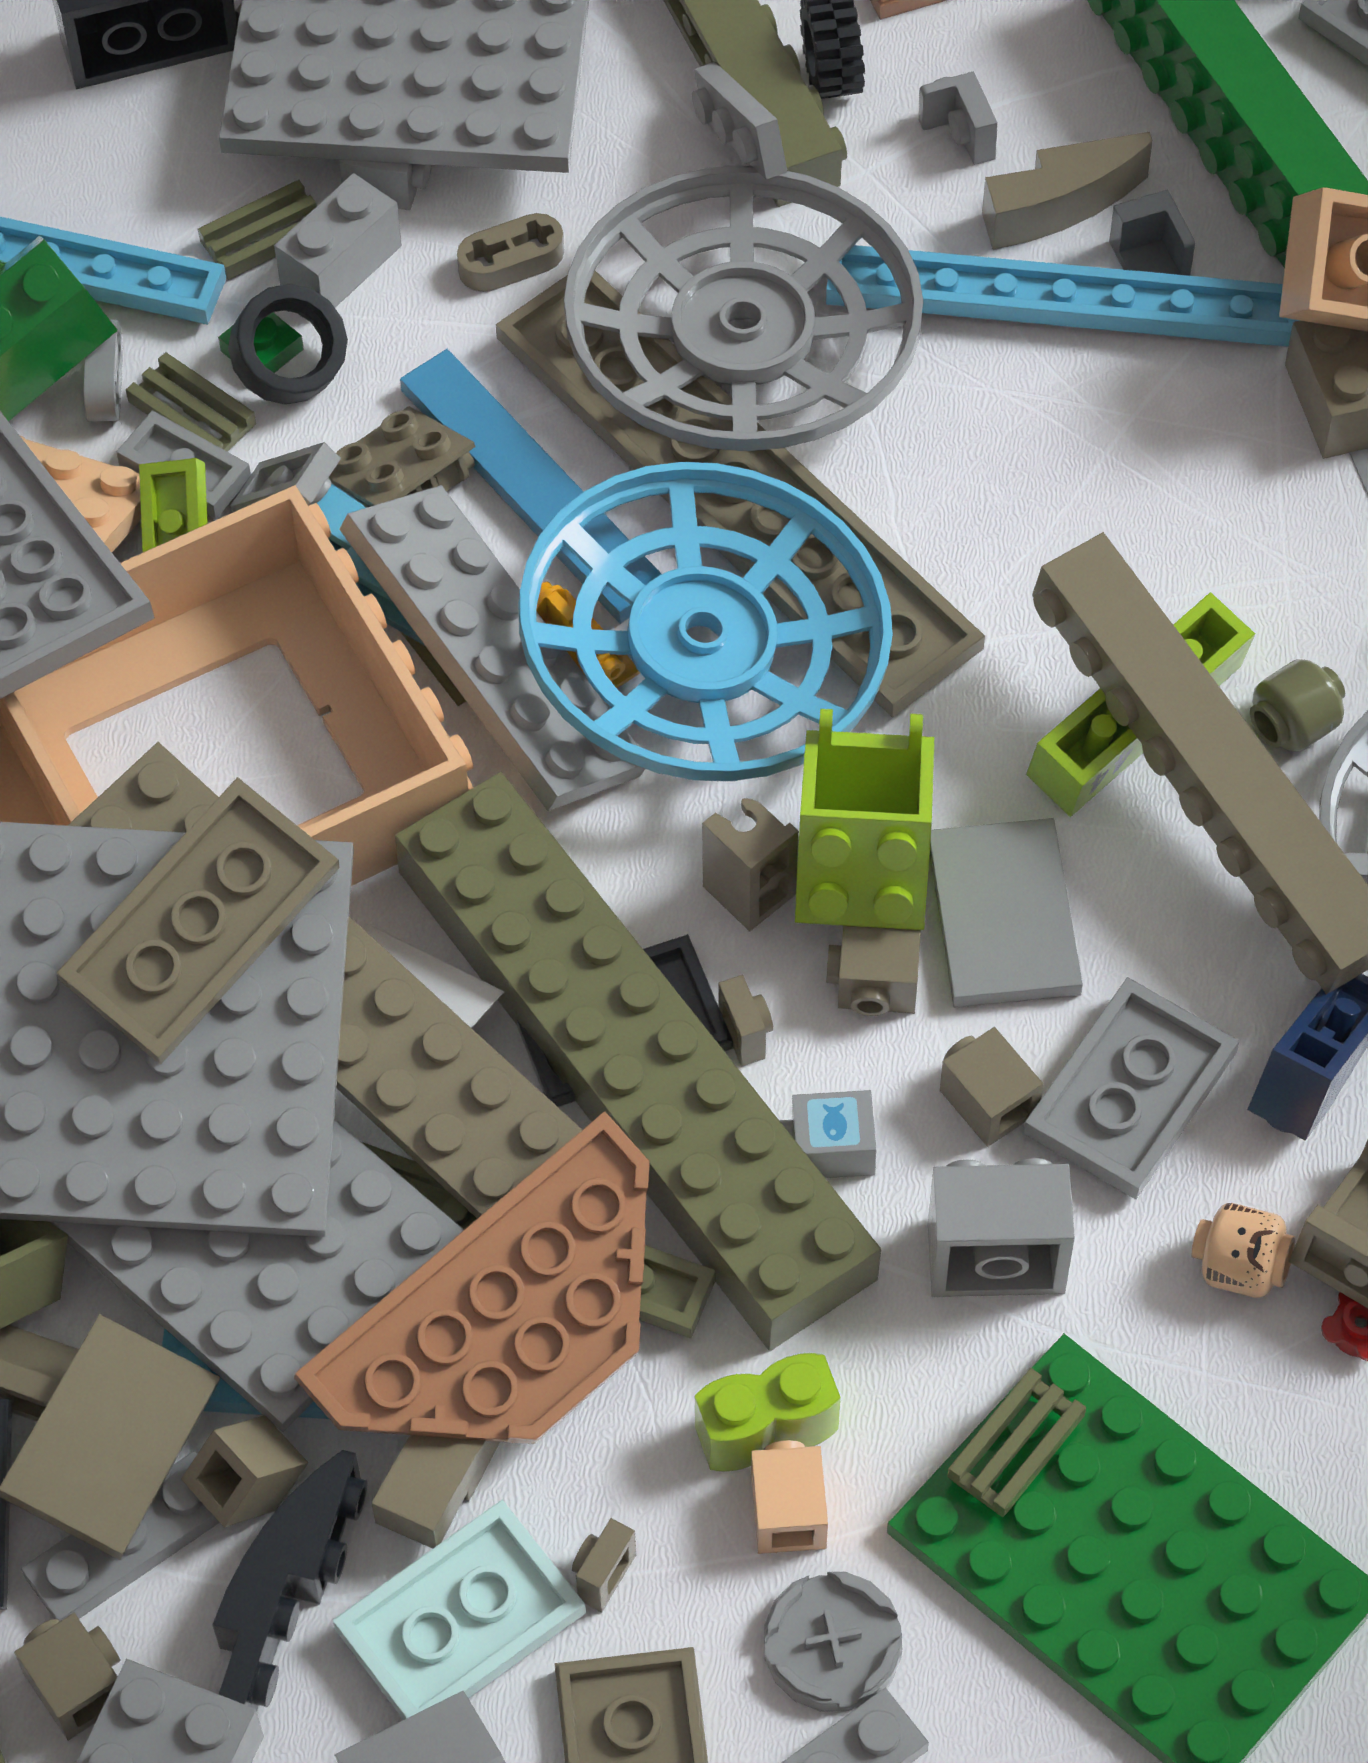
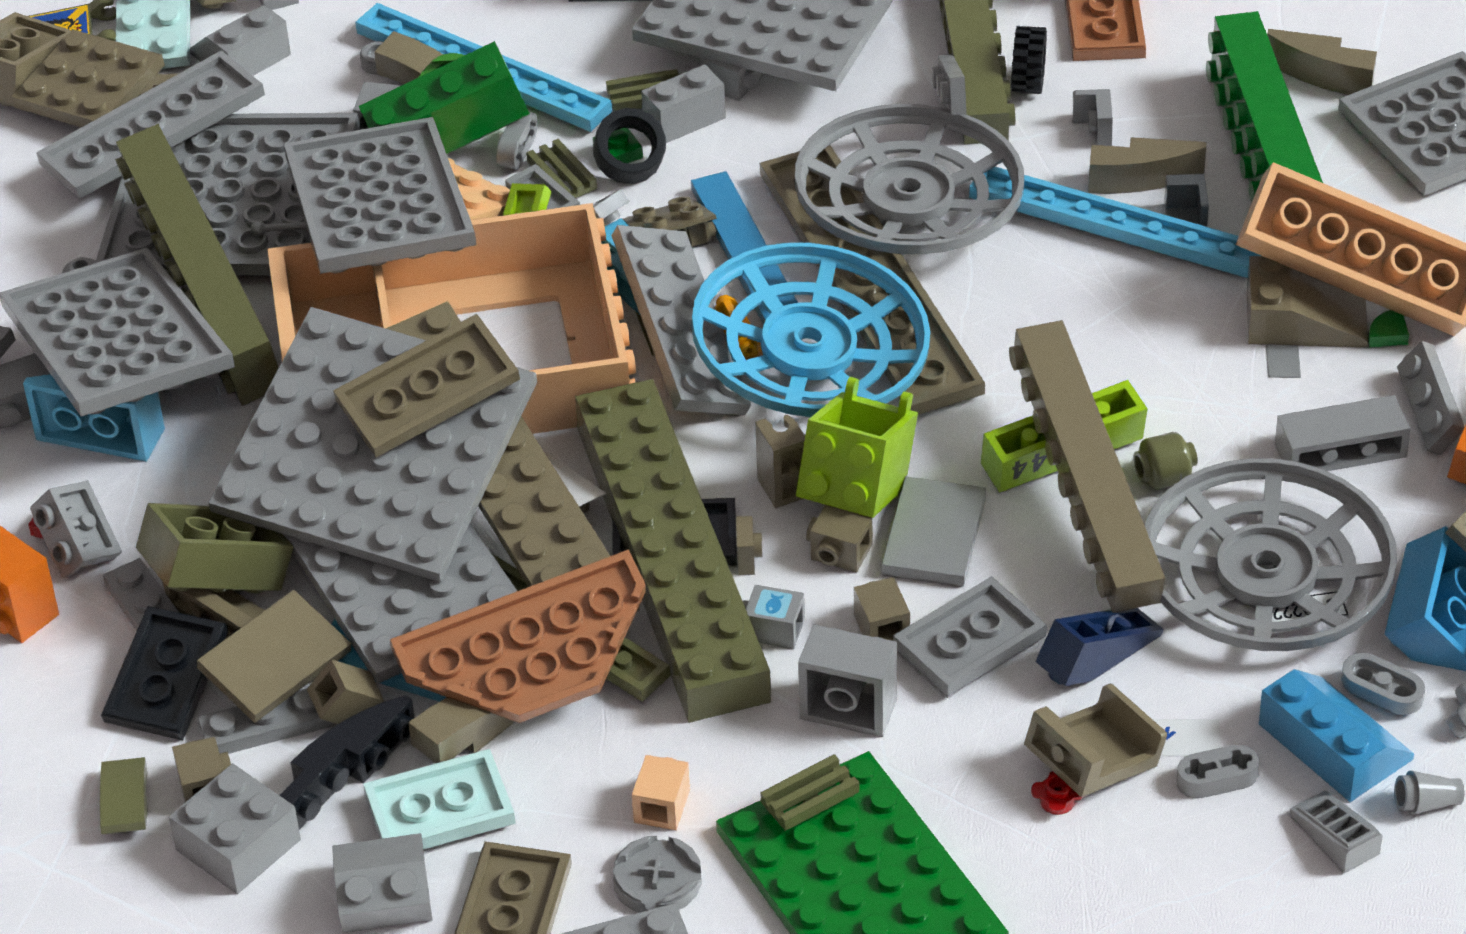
camera: 20 degrees right, 15 degrees down
dark tan beam [457,213,564,292] -> none
dark tan plate [572,1518,636,1613] -> none
lime brick [694,1353,841,1471] -> none
light nougat head [1191,1203,1296,1298] -> none

